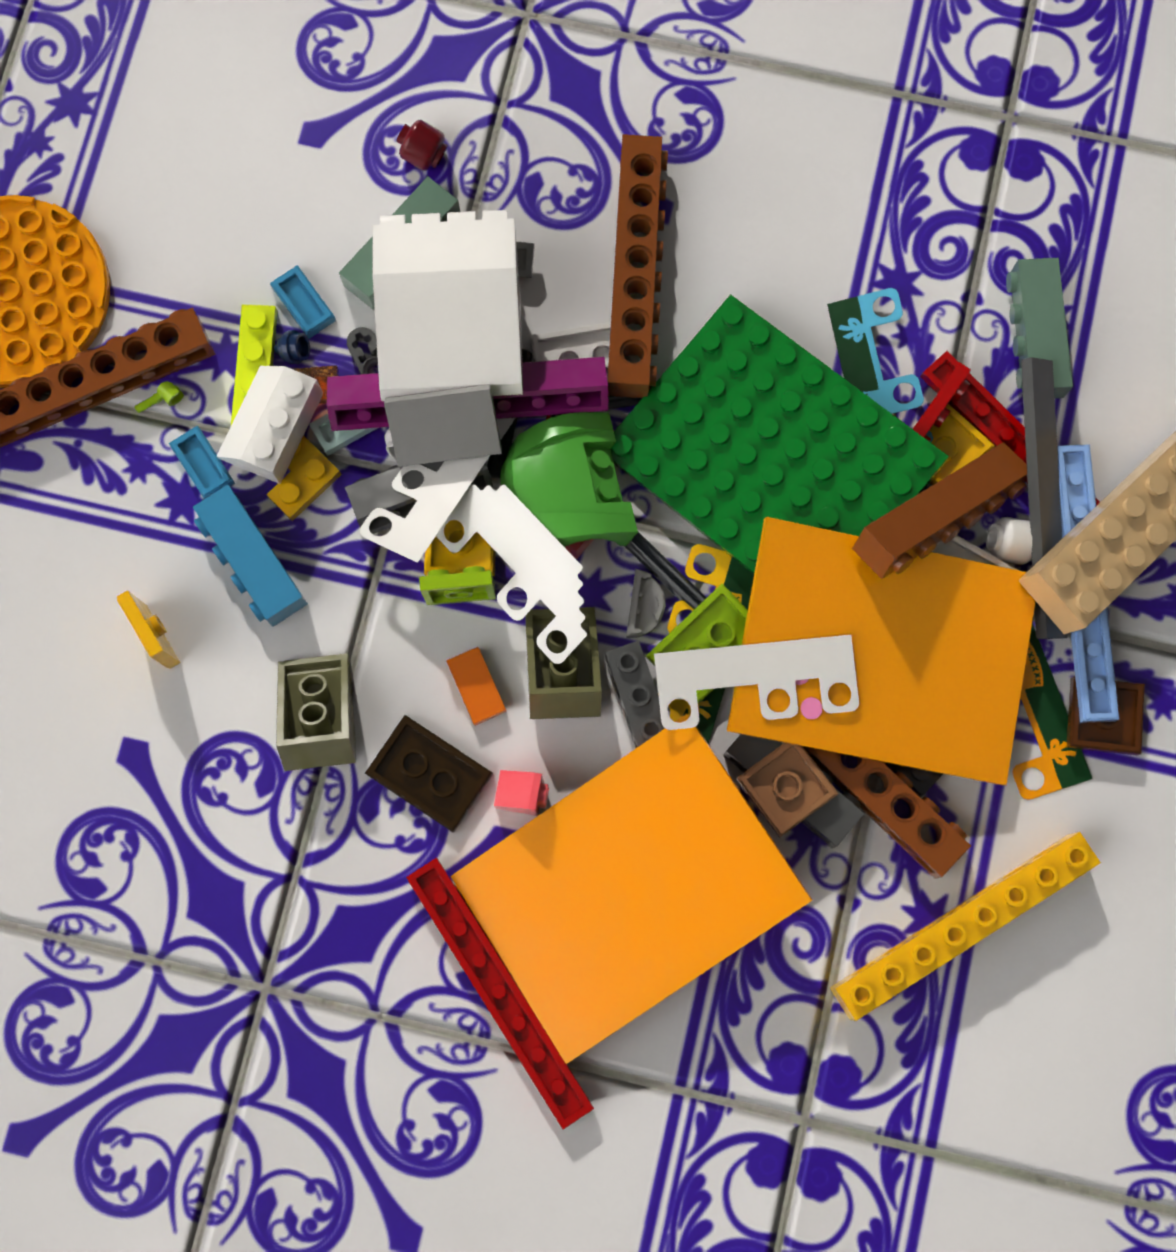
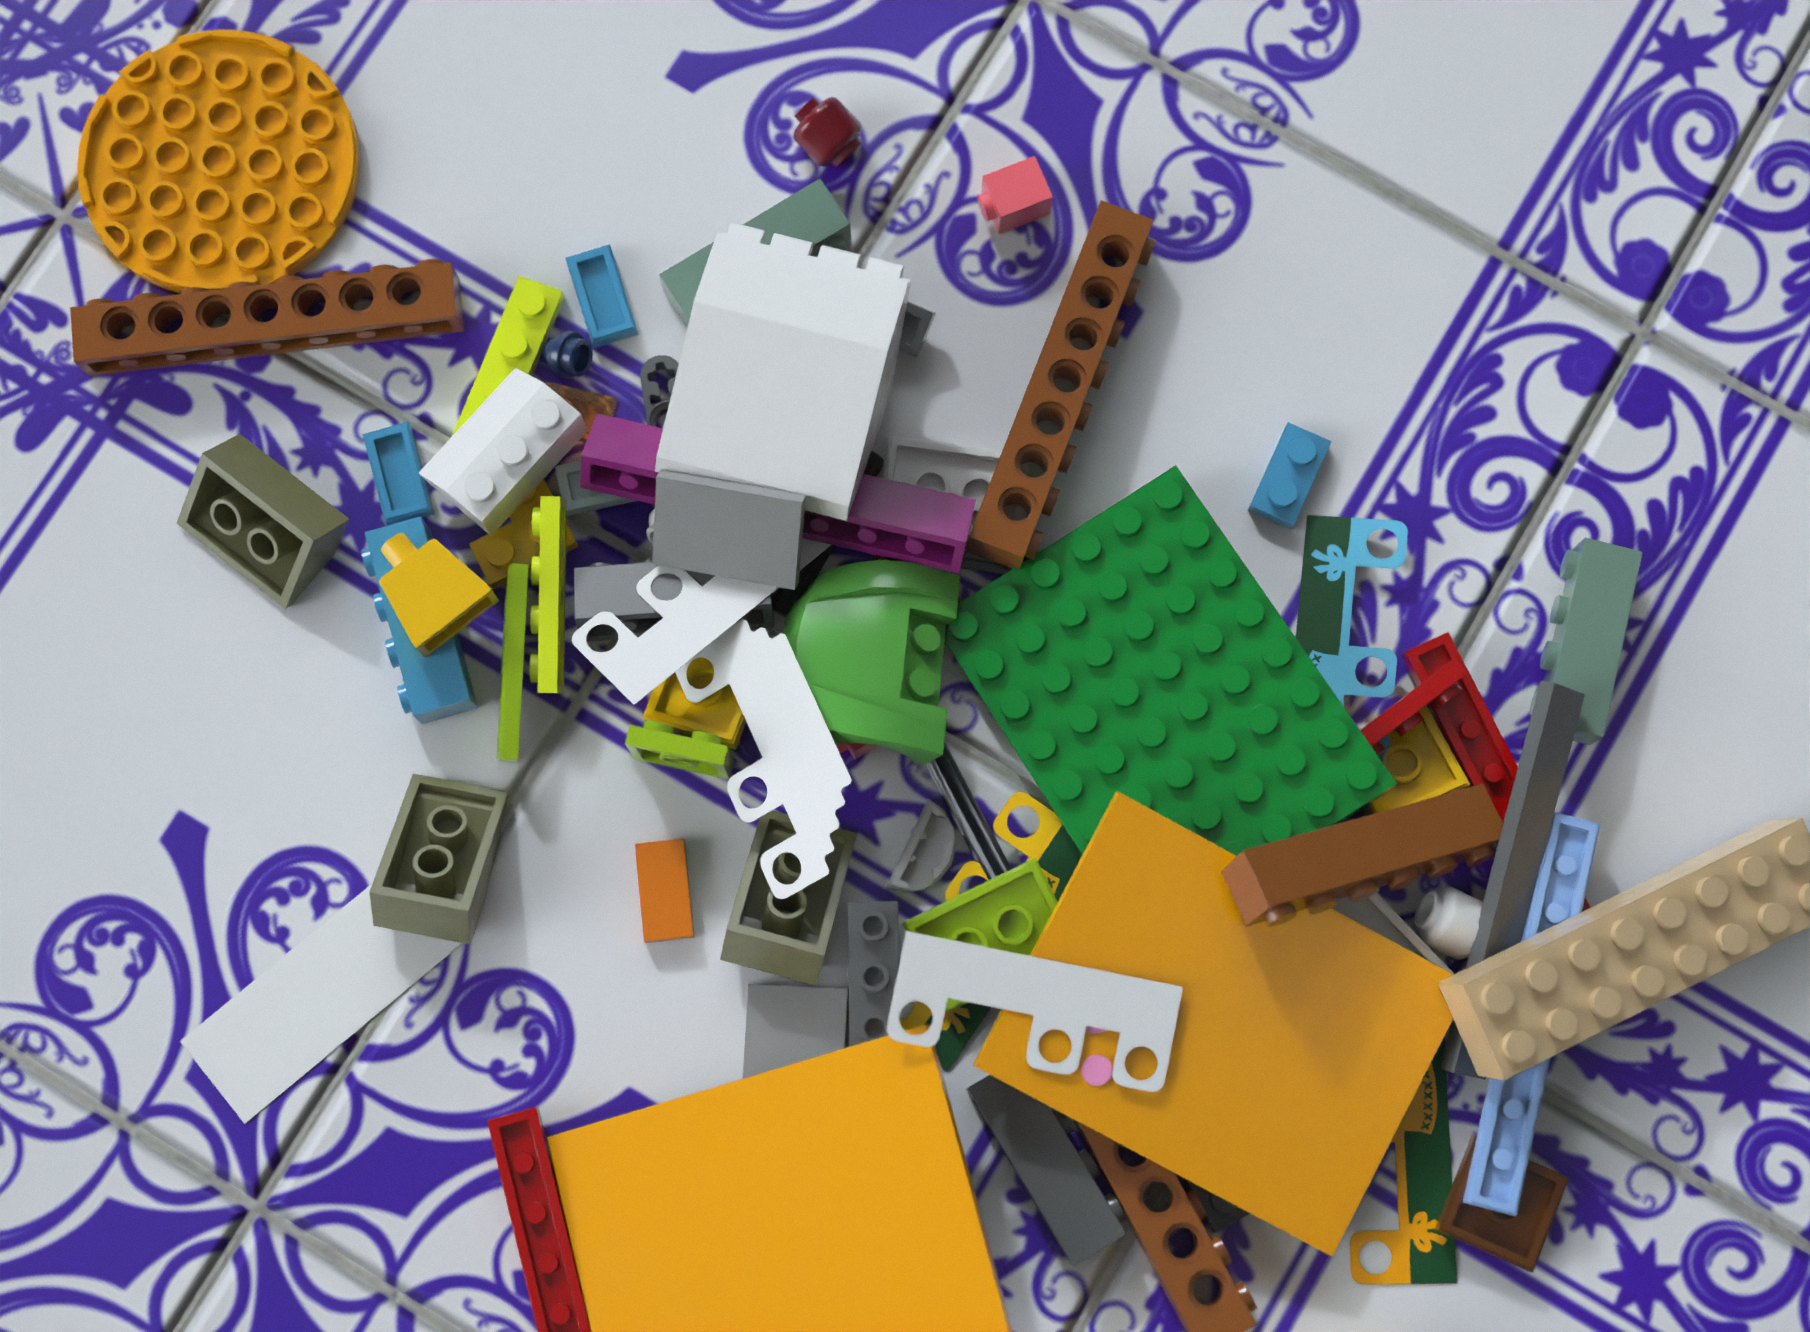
camera: 15 degrees right, 0 degrees up
yellow plate [117,590,181,669] -> none
lime hand [134,381,184,413] -> none
dark brown tile [365,715,493,833] -> none
coral slope [494,770,549,816] -> none
medium nougat tile [736,743,839,838] -> none
none -> olive slope [176,434,350,609]
none -> white sticker [180,883,463,1124]
none -> yellow torso [379,532,499,658]
none -> lime tile [496,563,529,763]
none -> neon yellow plate [530,496,567,693]
none -> light grey tile [743,984,848,1079]
none -> coral brick [977,156,1053,234]
none -> dark azure plate [1248,422,1331,530]

